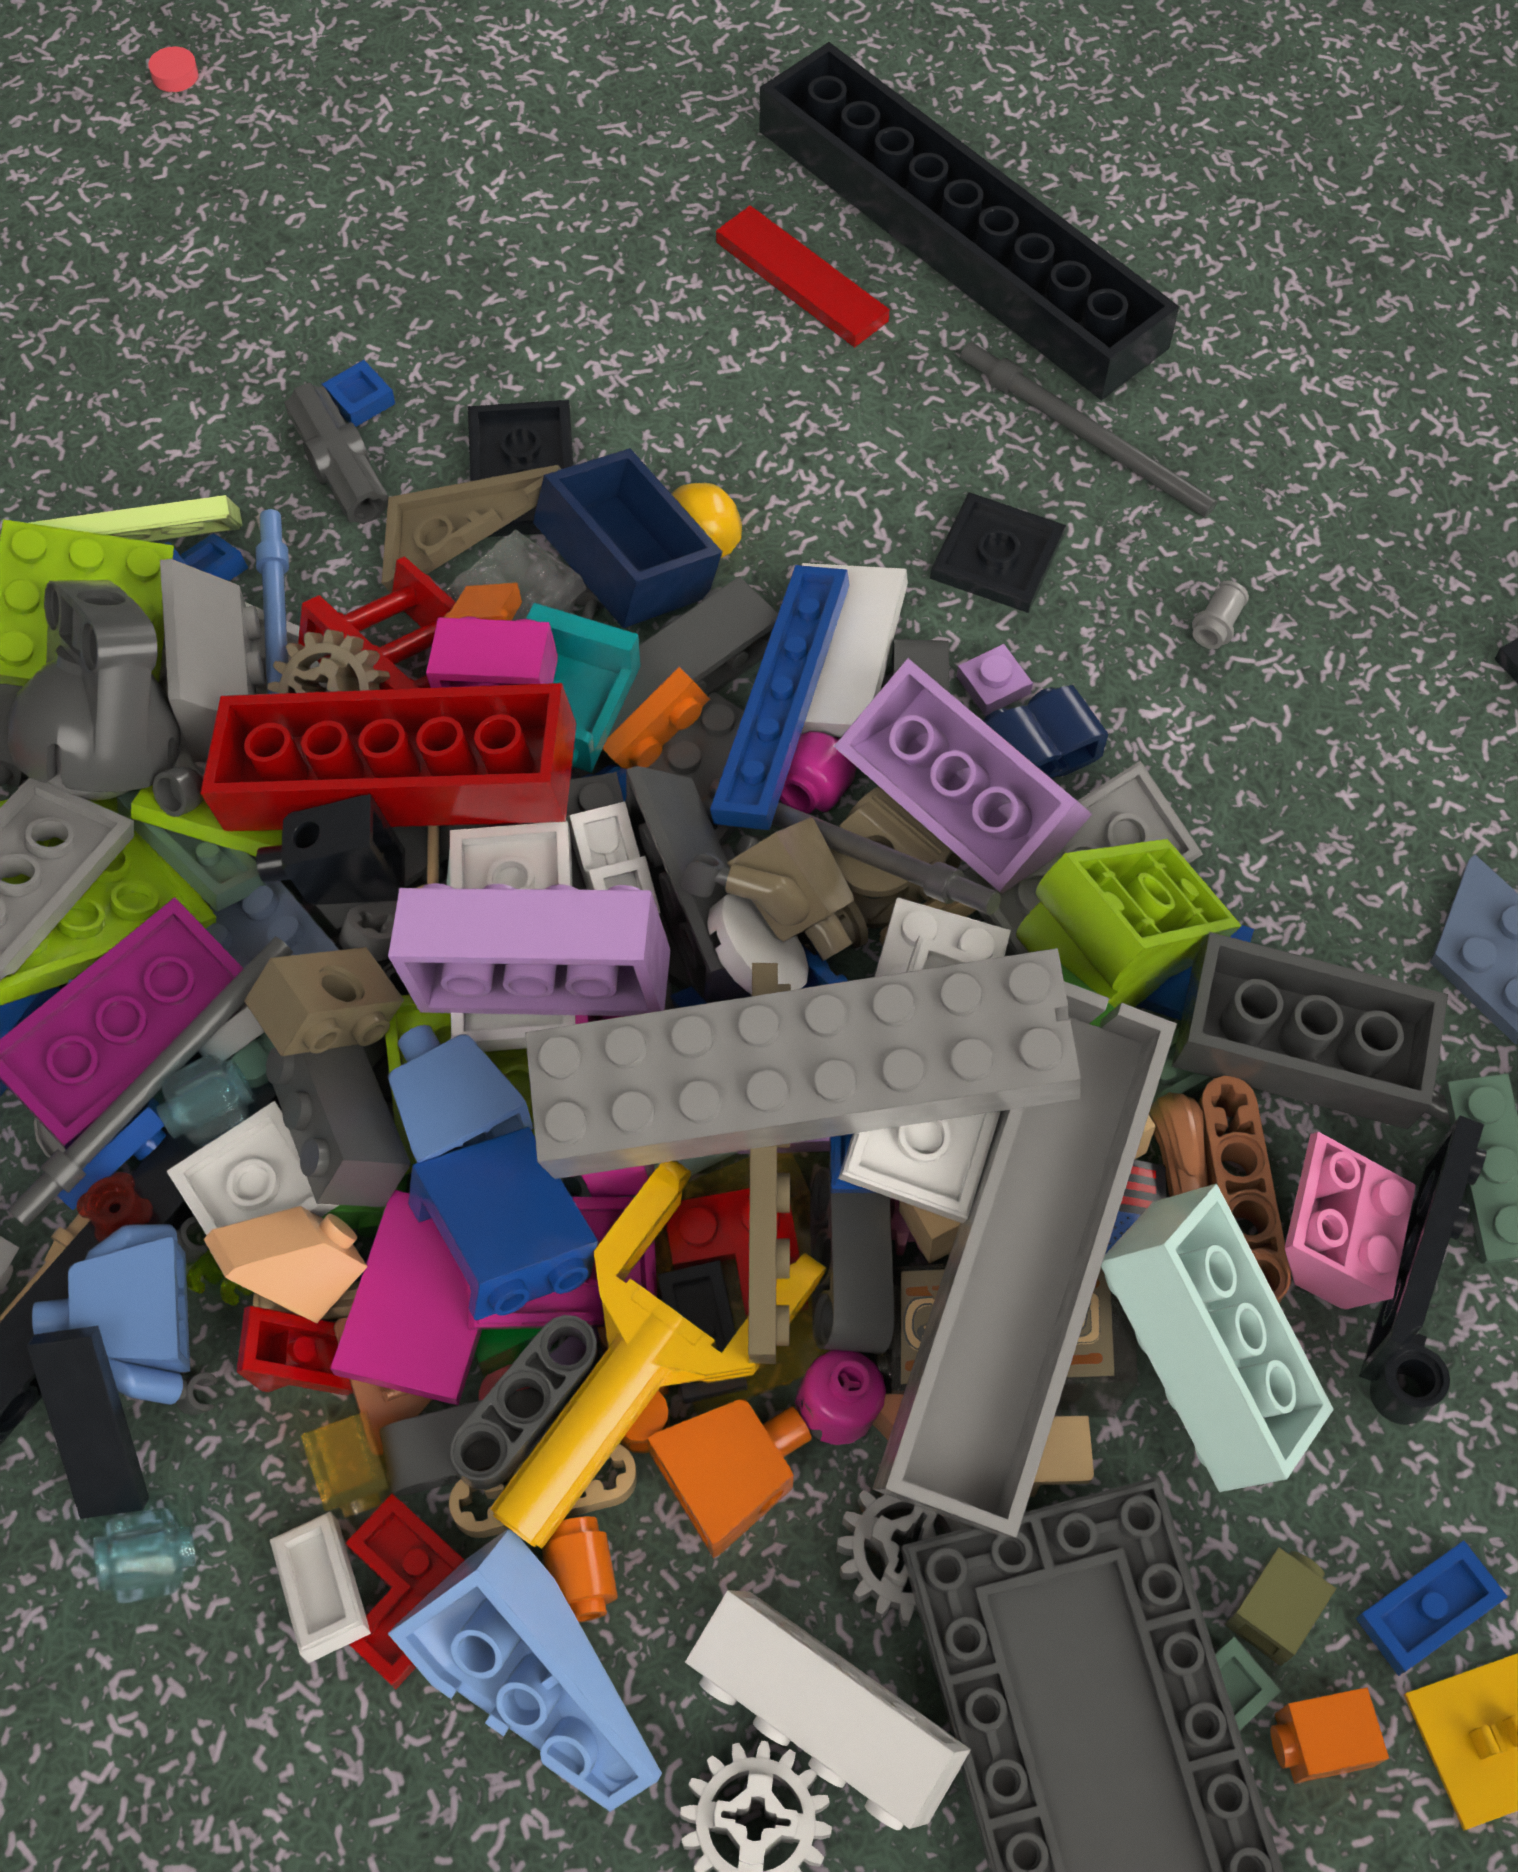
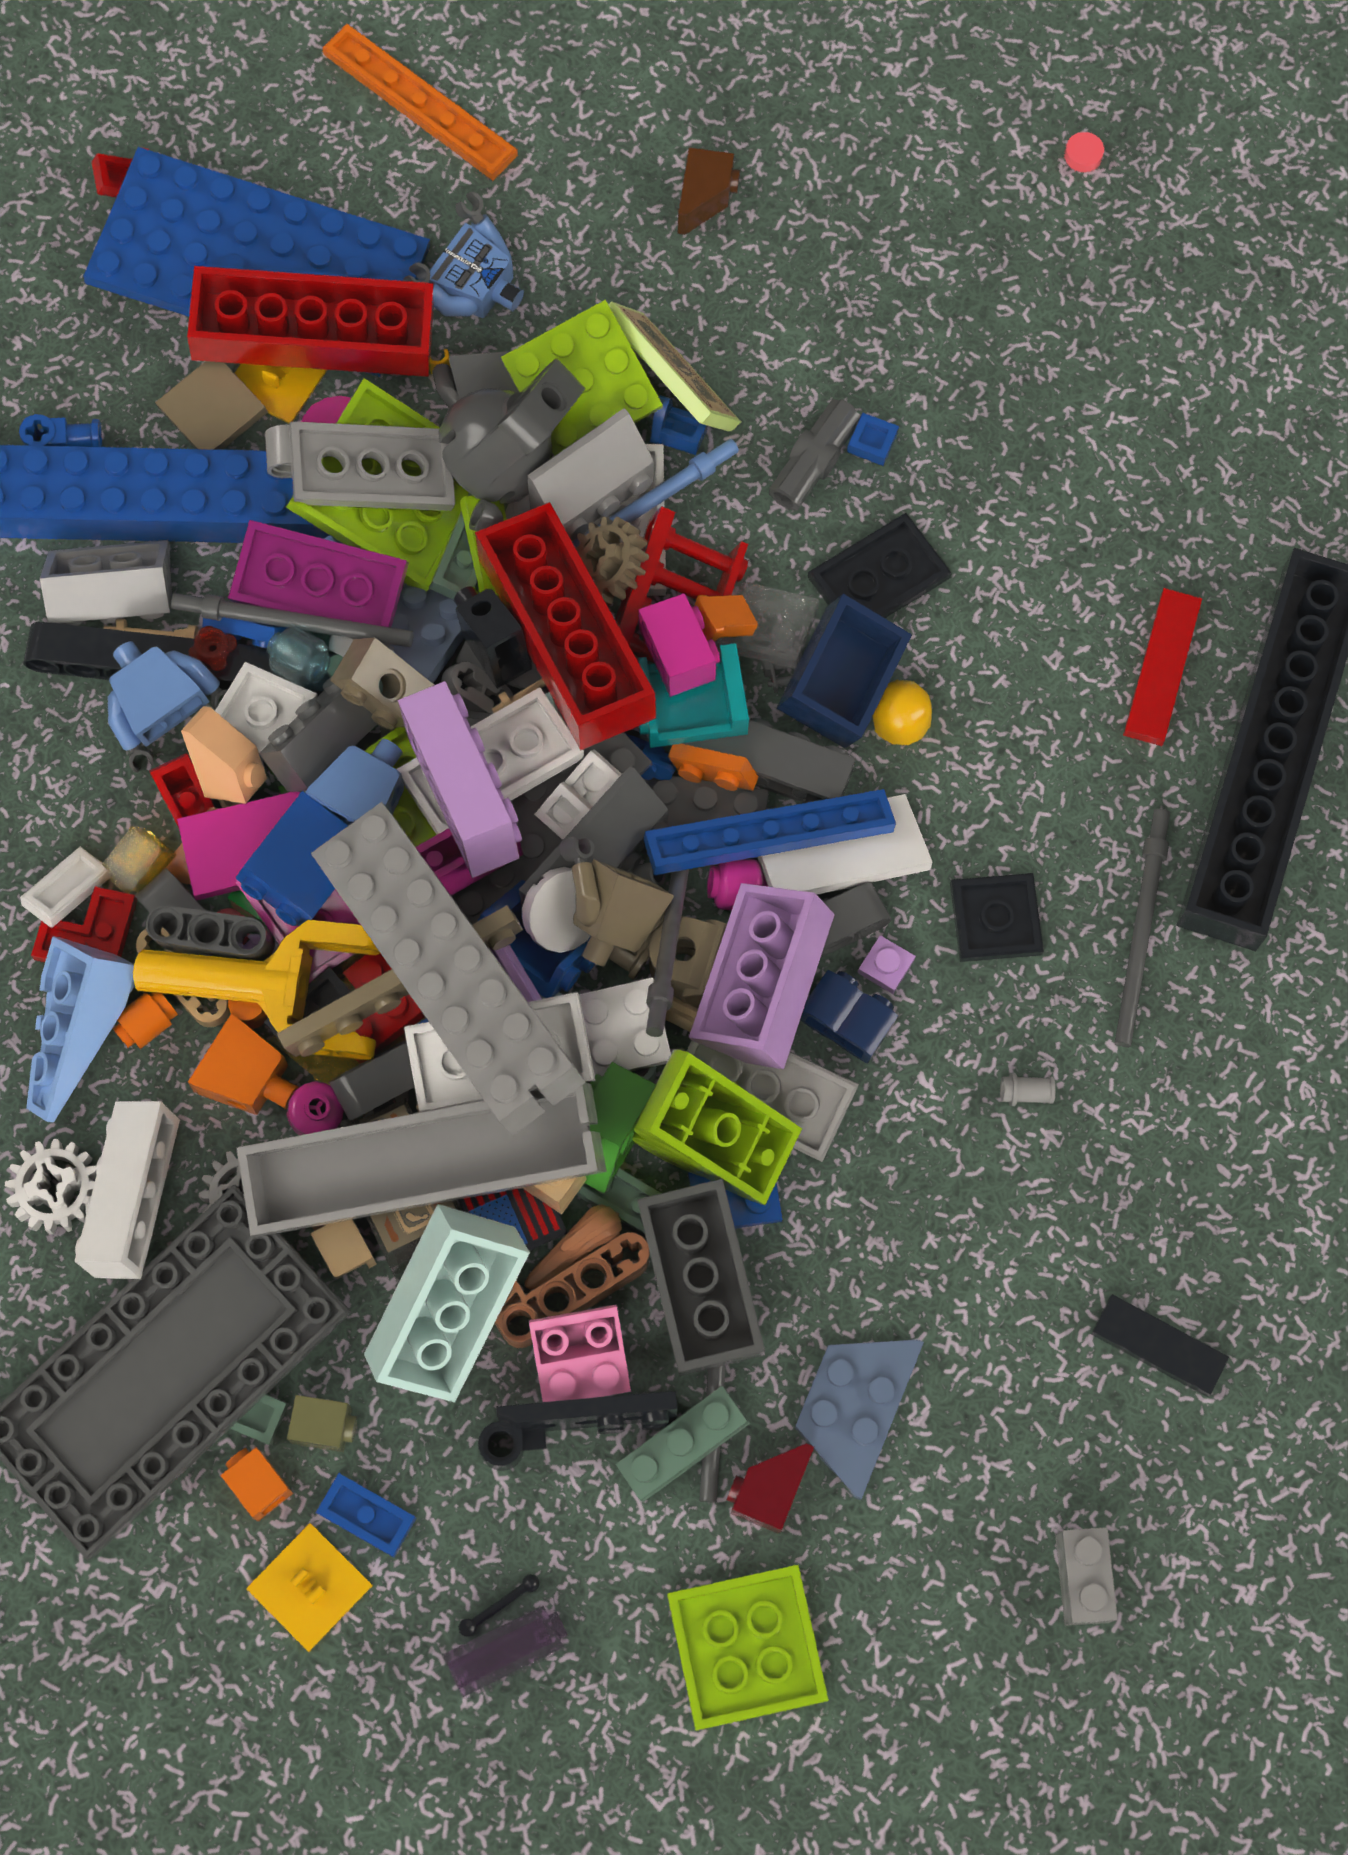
camera: 60 degrees right, 10 degrees up
black tile [27,1326,149,1519] -> none
clear light blue head [93,1508,195,1604] -> none
dark tan wing [381,465,561,593] -> none

